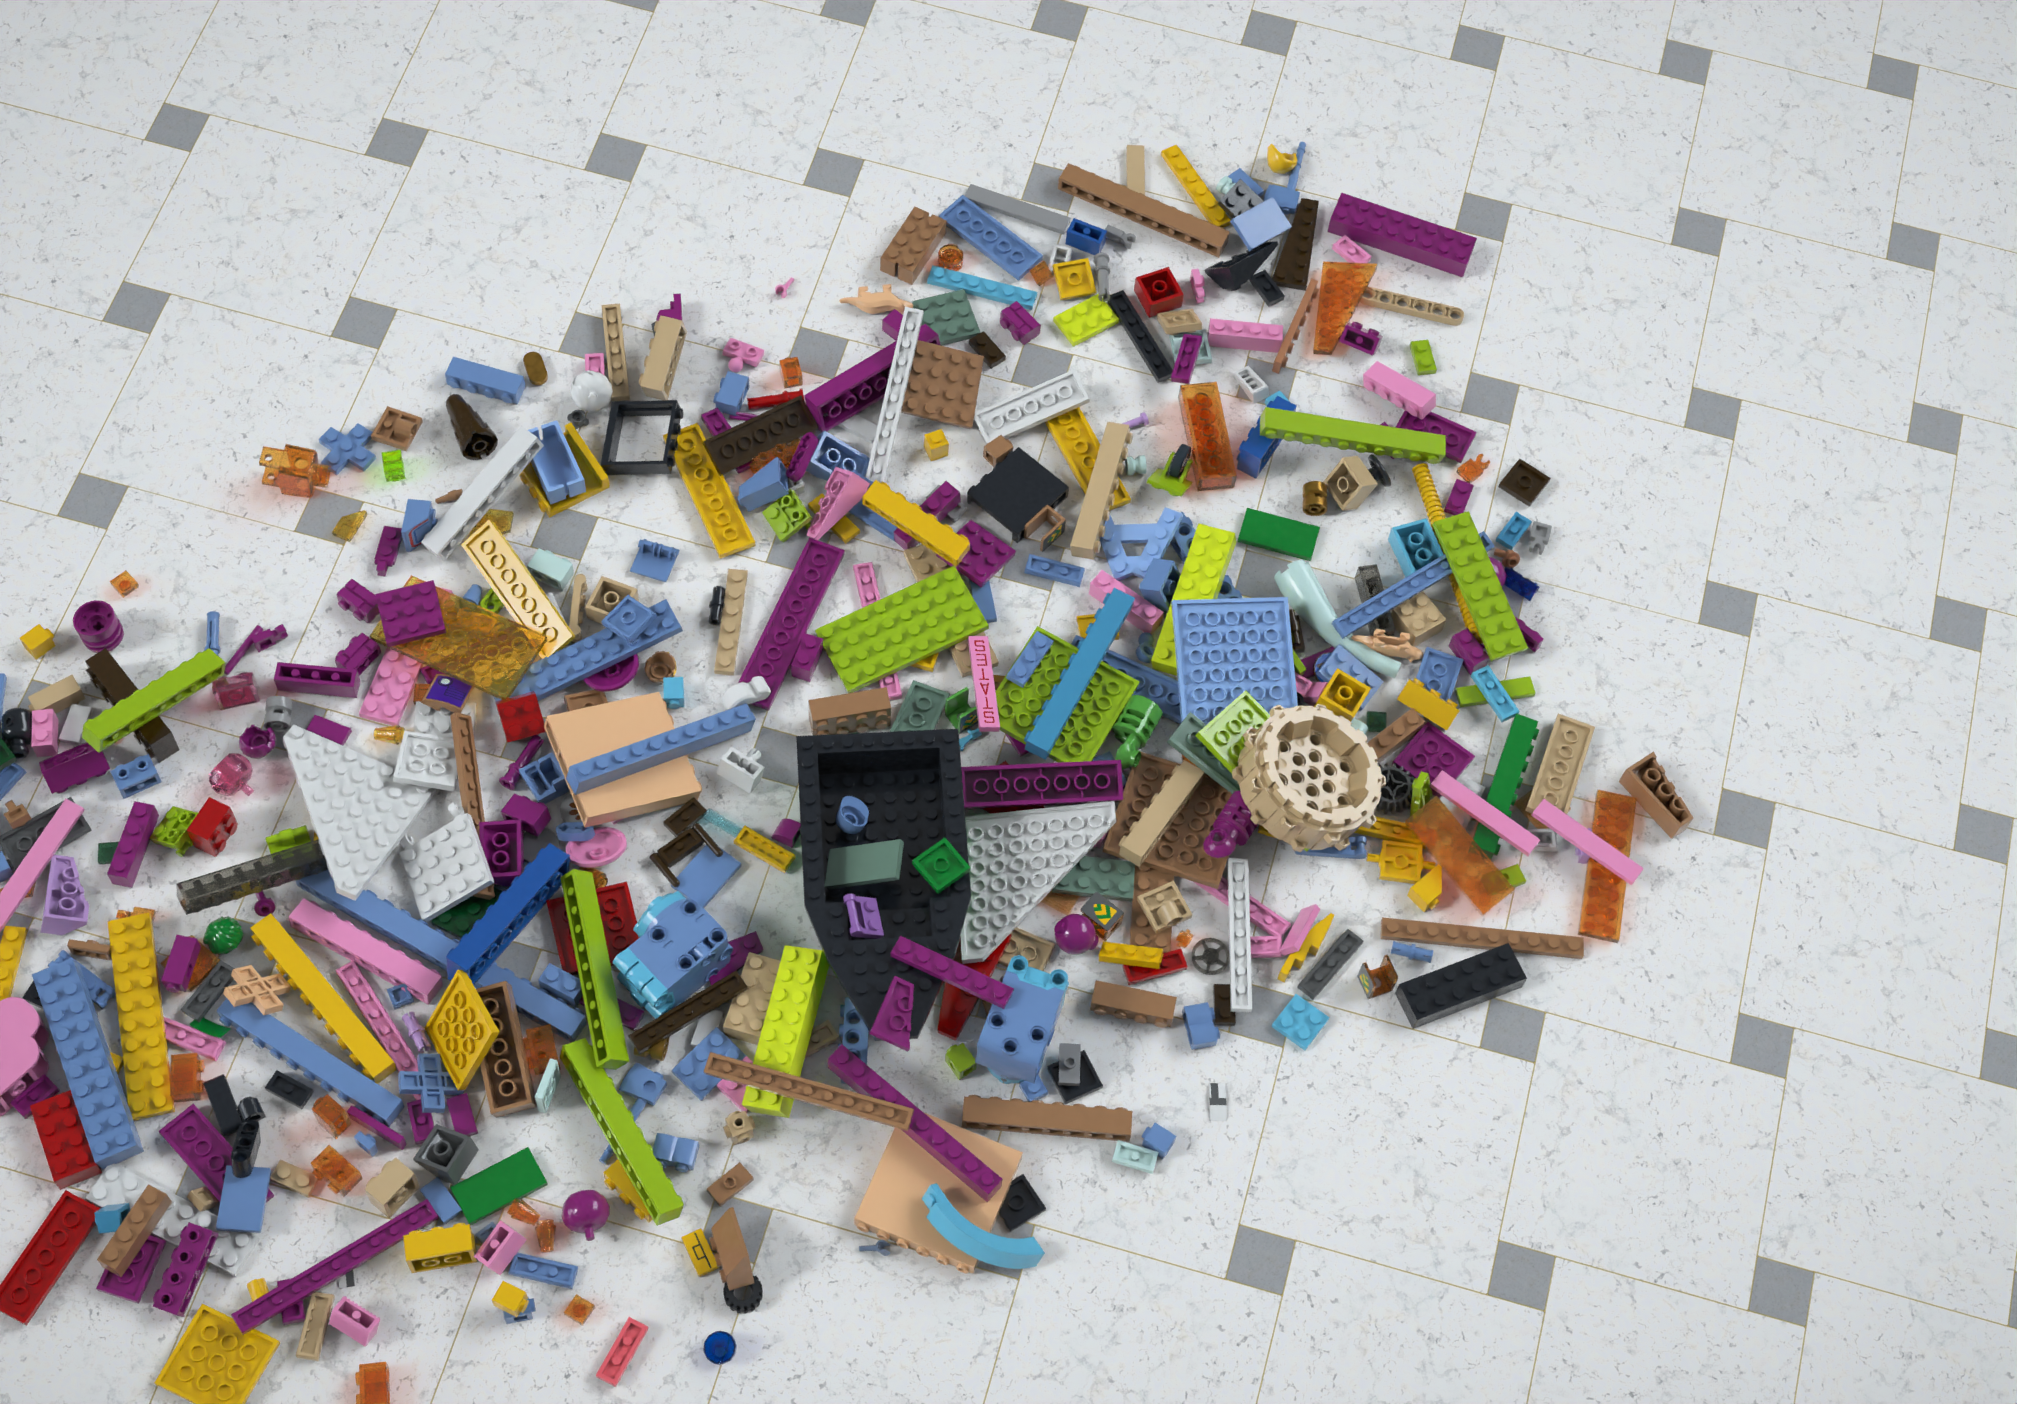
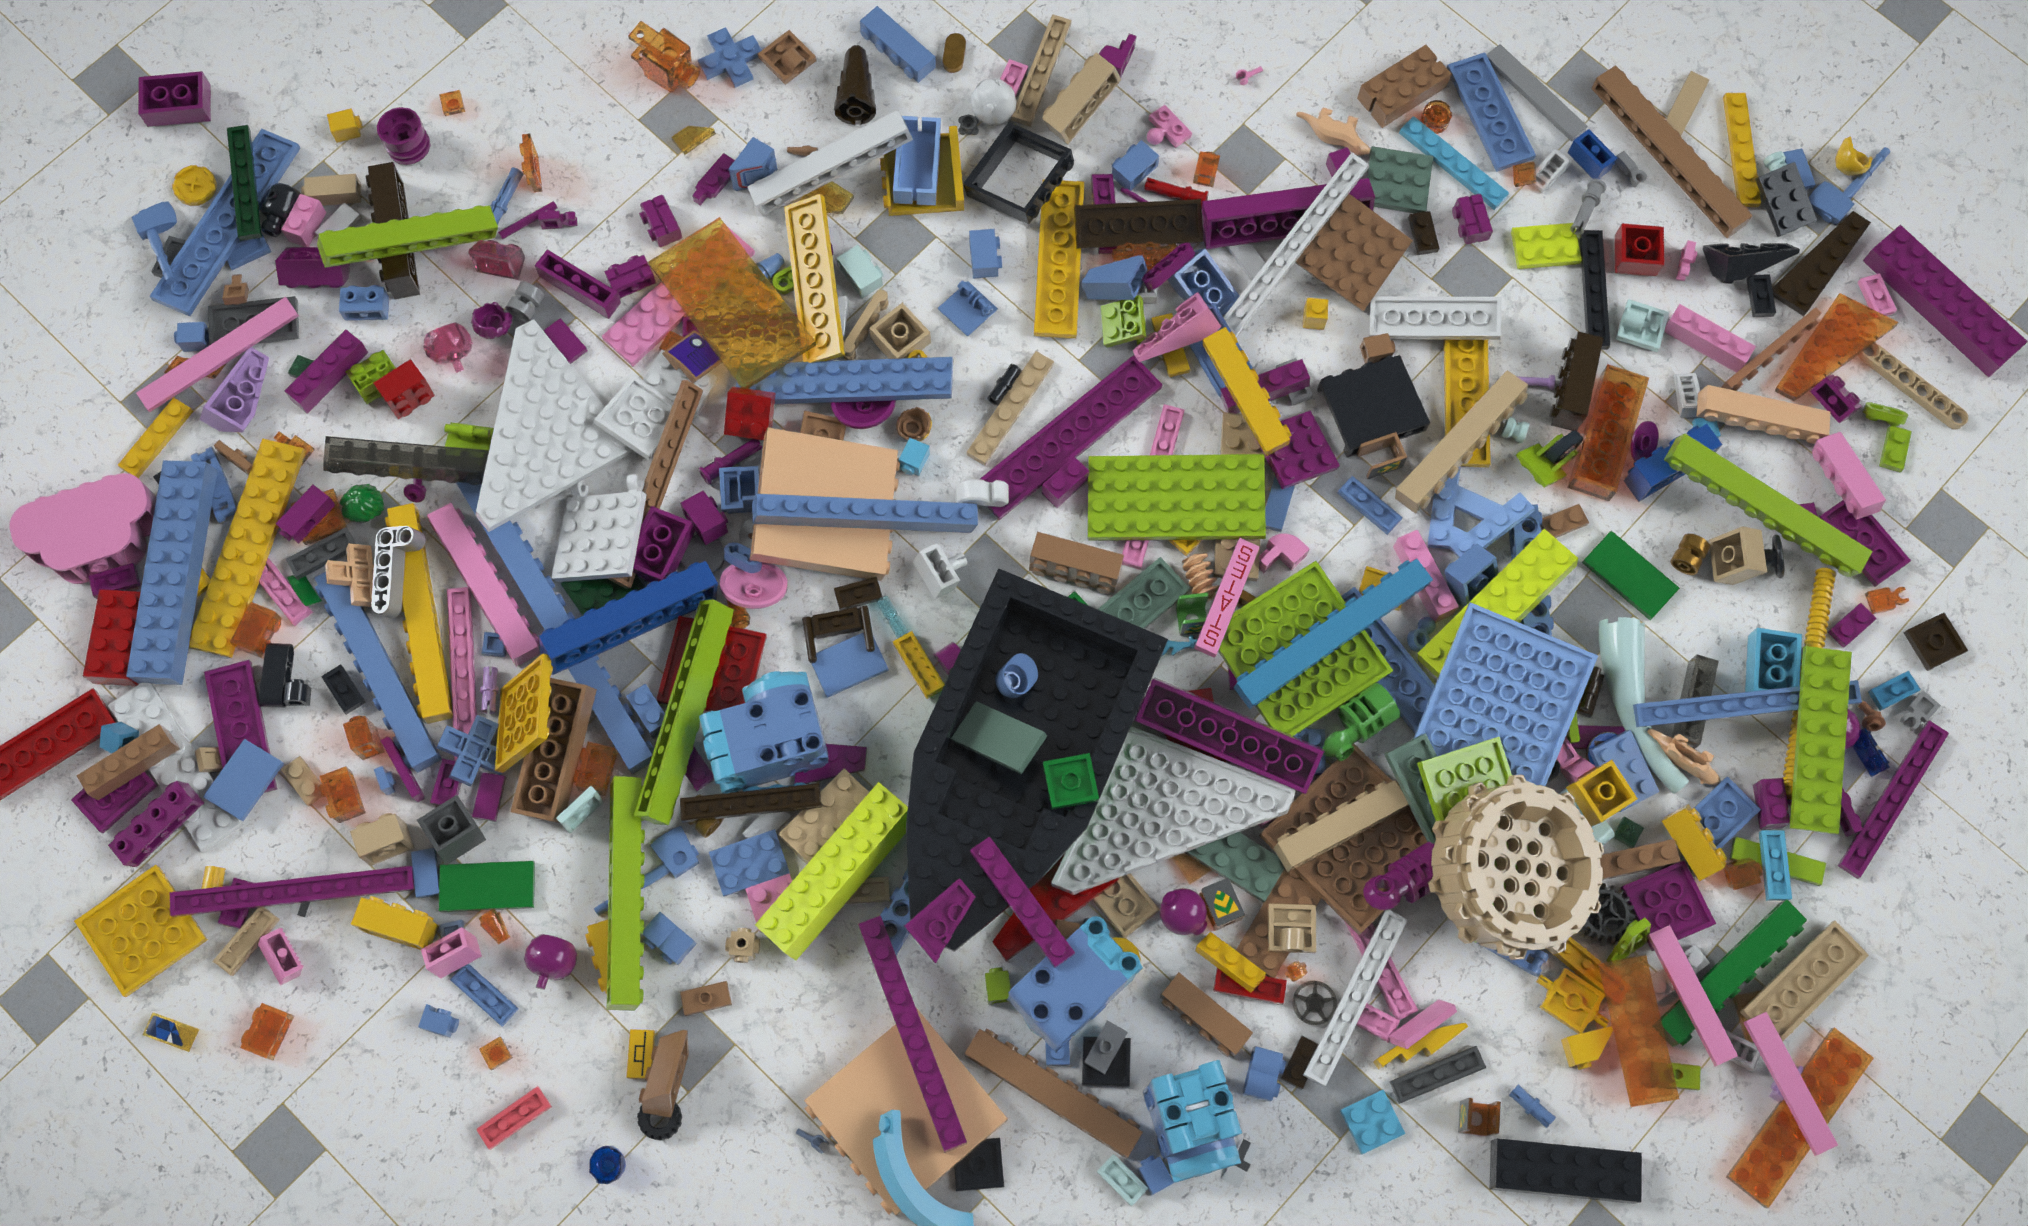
camera: 30 degrees right, 10 degrees up
black beam [231,1119,261,1178] -> none
clear yellow cone [374,725,405,745] -> none
magenta plate [375,580,446,647] -> none
clear neon green brick [381,450,406,482] -> none
yellow brick [492,1281,529,1317] -> none
clear orange cone [535,1219,556,1252] -> none
medium blue plate [601,595,657,644] -> none
medium nougat plate [704,1052,914,1131] -> none
medium lavender plate [843,894,884,939] -> none
medium blue plate [1006,631,1053,688] -> none
yellow plate [1052,258,1096,301] -> none
tan plate [1157,309,1202,335] -> none
magenta plate [1171,334,1202,384] -> none
tile [1230,197,1292,251] -> none
medium nougat plate [1380,917,1584,959] -> none
tan brick [1389,591,1446,647] -> none
medium nougat wedge [1619,751,1693,839] -> none
none -> light grey beam [371,526,426,618]
none -> clear orange plate [519,133,543,193]
none -> medium blue brick [969,229,1002,279]
none -> medium azure piece [1143,1060,1242,1183]
none -> light nougat piece [1182,553,1219,602]
none -> bright pink brick [1259,534,1310,573]
none -> medium nougat plate [1540,504,1589,538]
none -> dark brown brick [1549,331,1603,431]
none -> magenta dish [1631,421,1659,462]
none -> light nougat brick [1696,385,1830,444]
none -> clear orange brick [1723,857,1763,890]
none -> magenta plate [1837,720,1949,879]
none -> lime plate [1862,402,1909,427]

